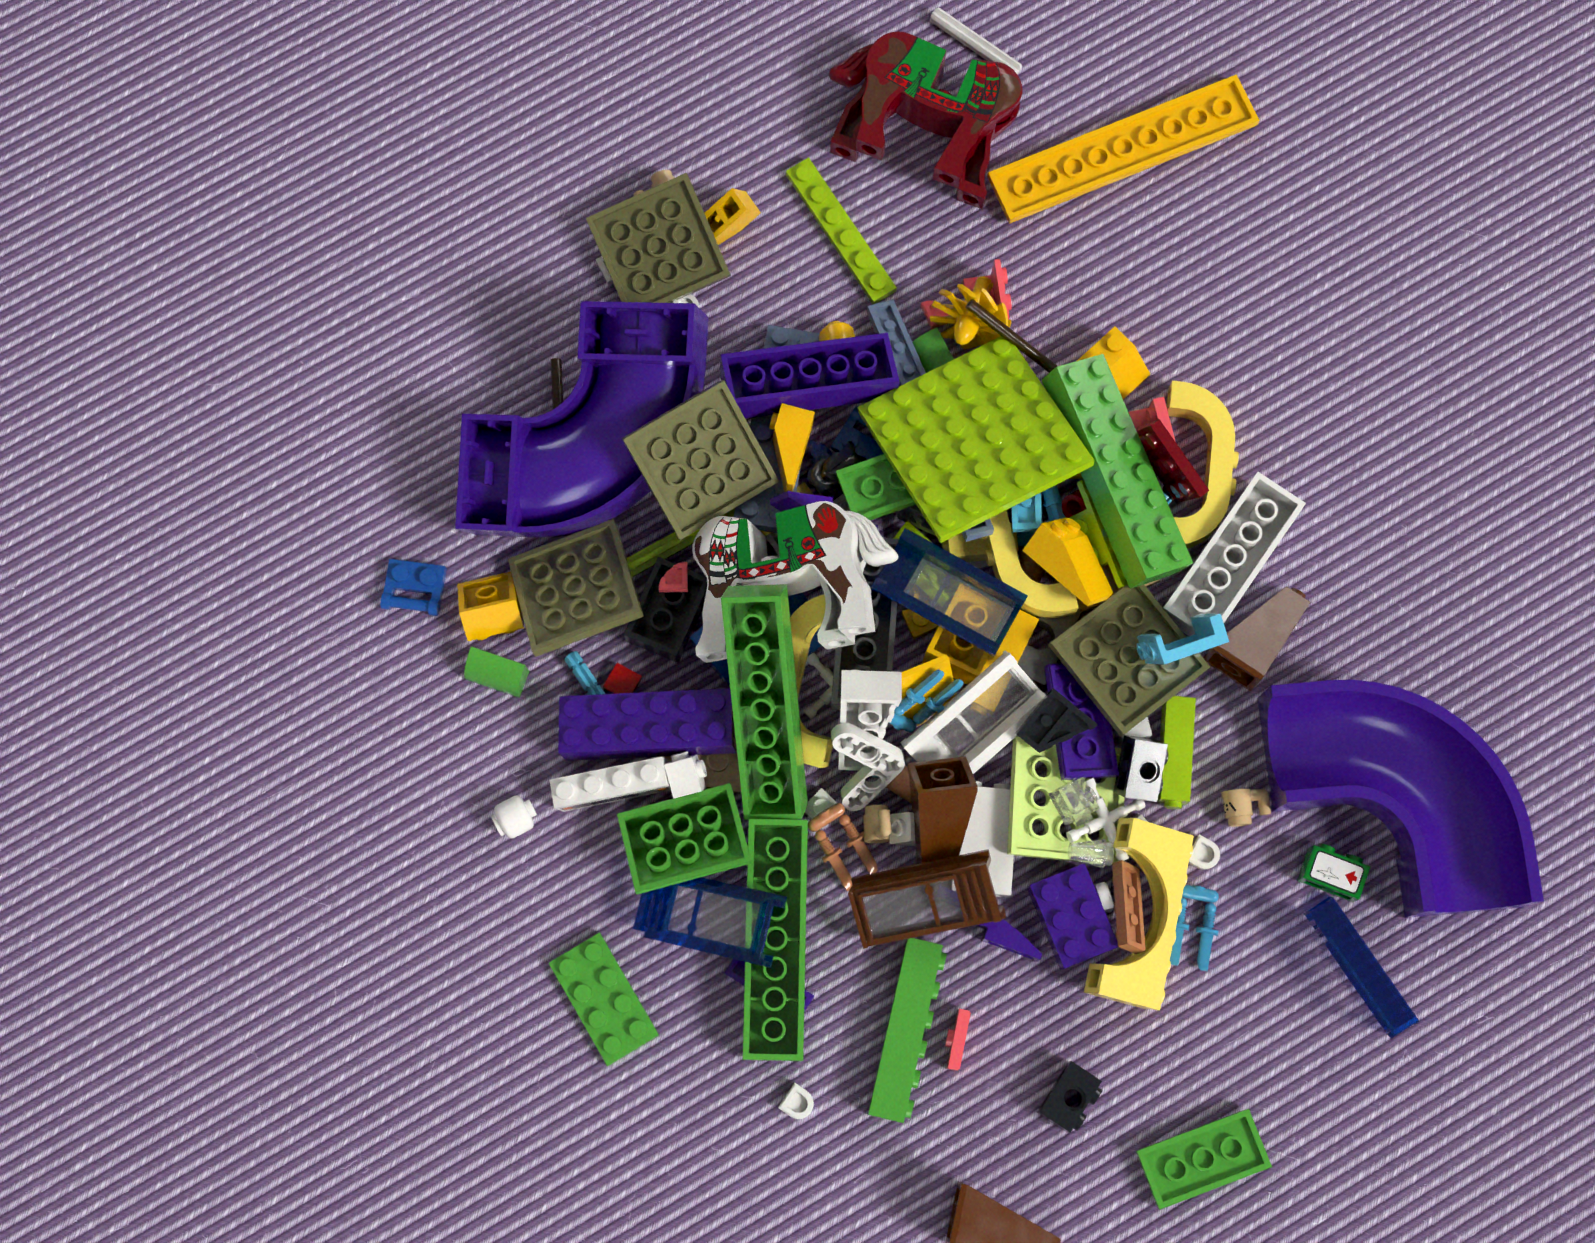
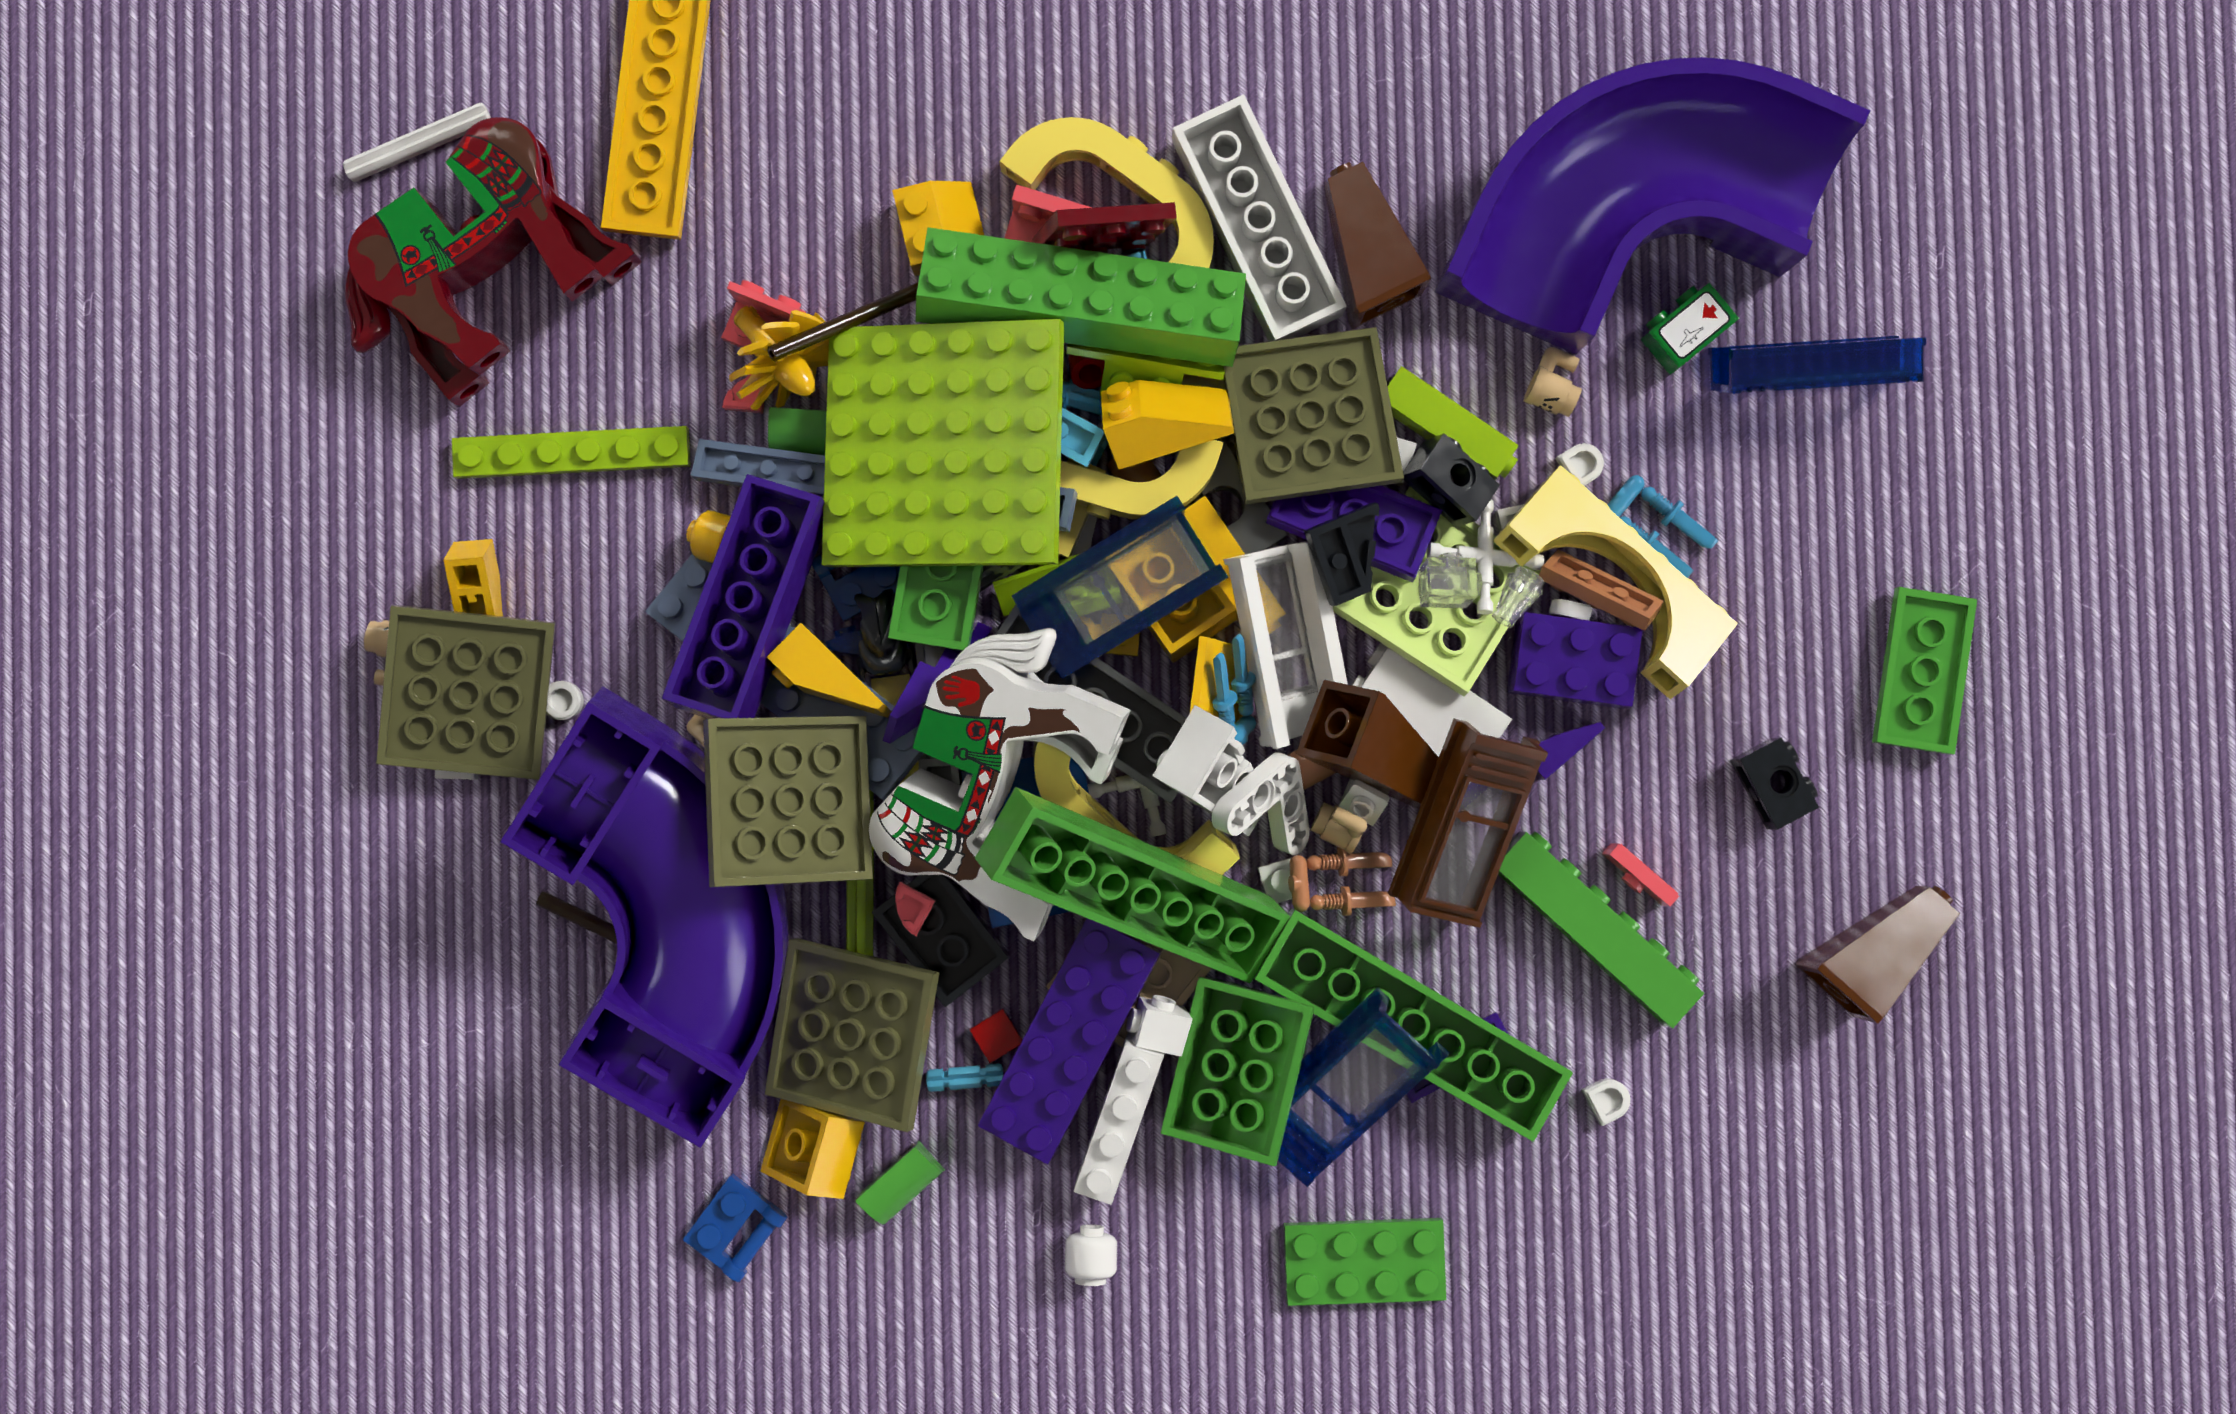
camera: 65 degrees left, 10 degrees up
medium azure panel [1136,614,1229,665] -> none

